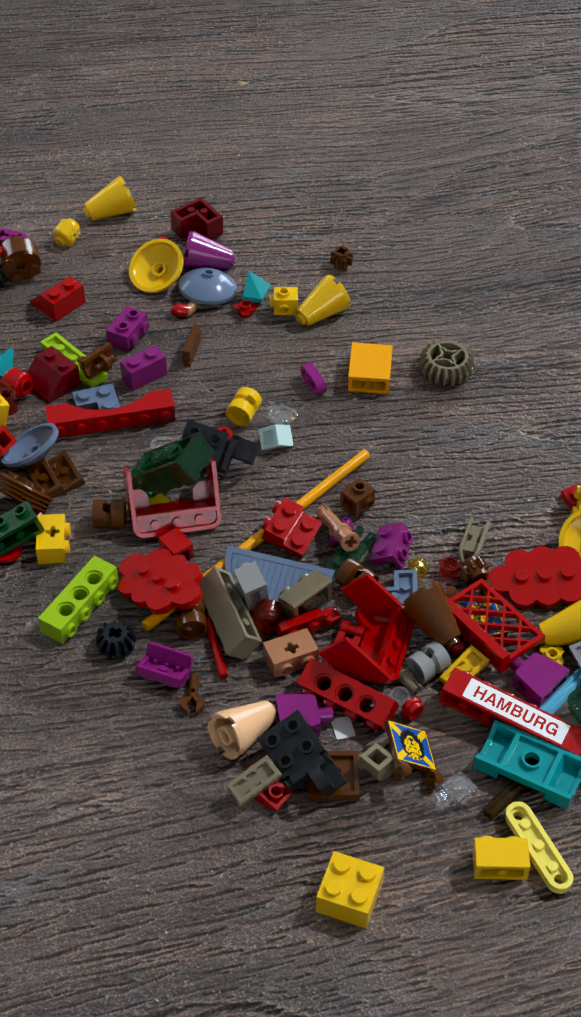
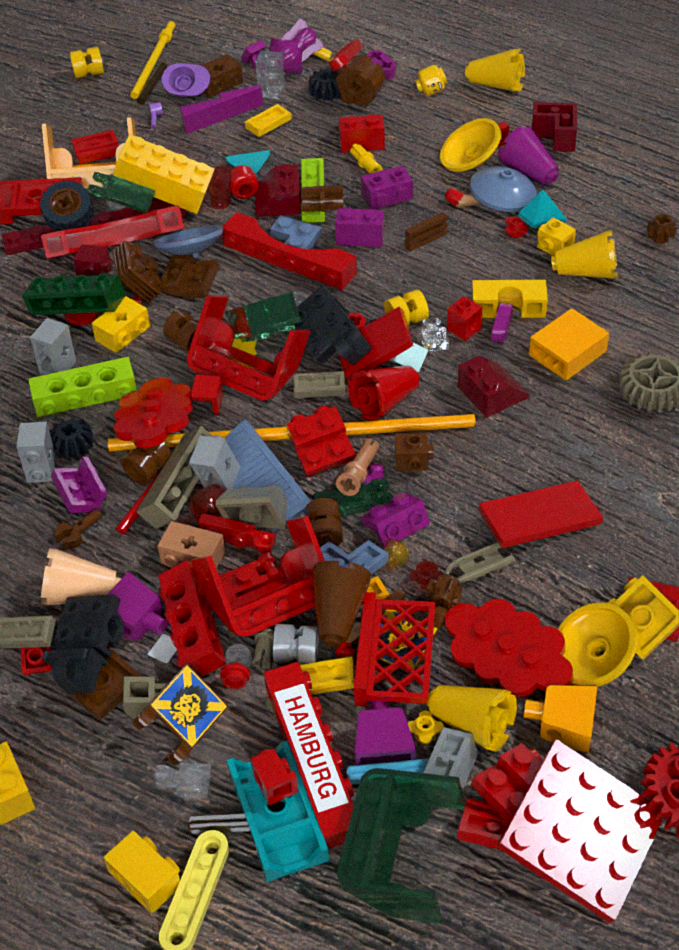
camera: 45 degrees right, 0 degrees up
none -> light grey brick [17,422,56,483]
none -> light grey brick [30,318,76,375]
none -> red brick [250,748,298,806]
none -> dark tan plate [293,371,346,398]
none -> red tile [339,306,414,382]
none -> red cone [348,366,420,421]
none -> yellow axle [350,144,383,174]
none -> red brick [447,296,483,341]
none -> dark red slope [457,355,529,418]
none -> yellow arch [472,280,548,318]
none -> red tile [478,480,604,548]

